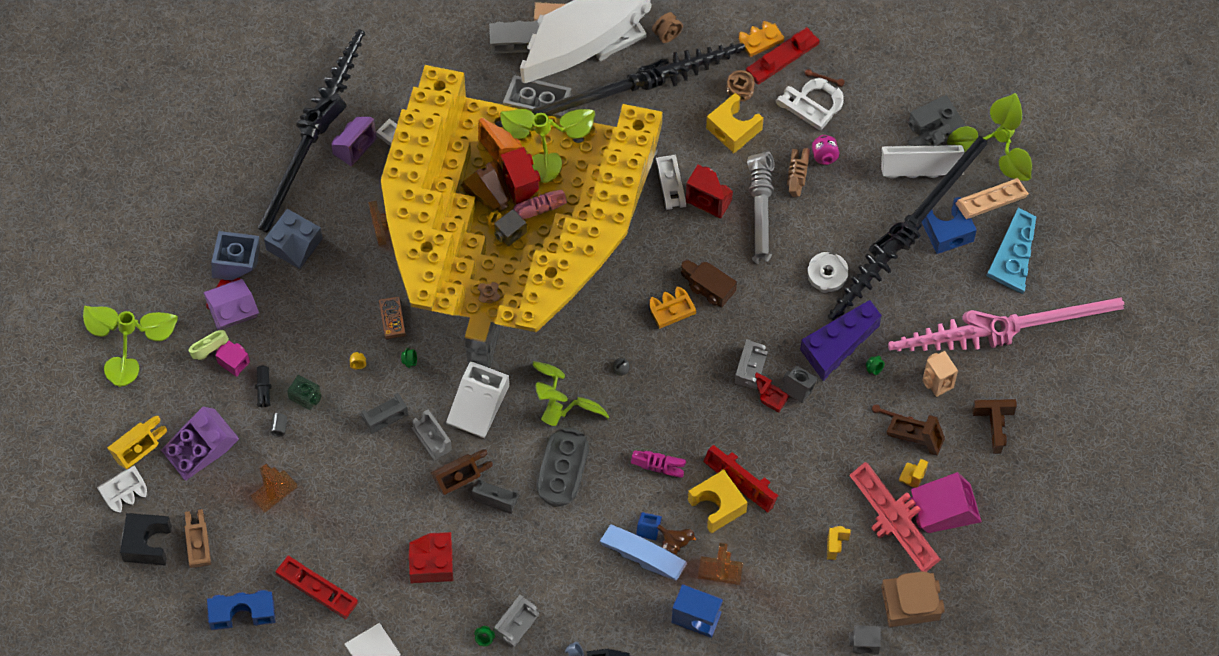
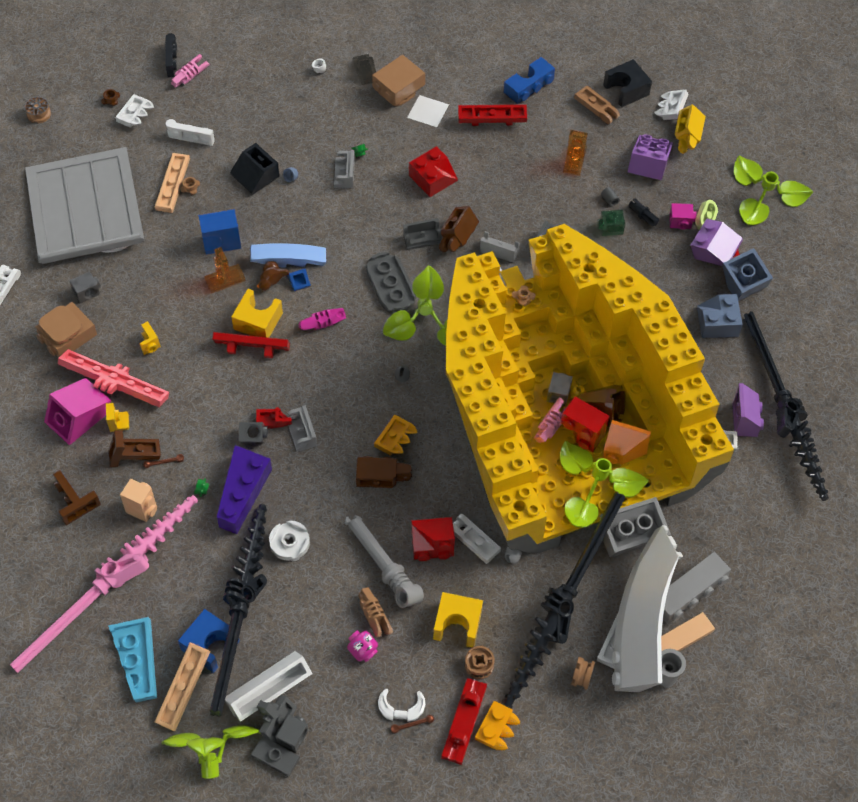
camera: 145 degrees right, 5 degrees down
white plate [776,86,833,131] -> none

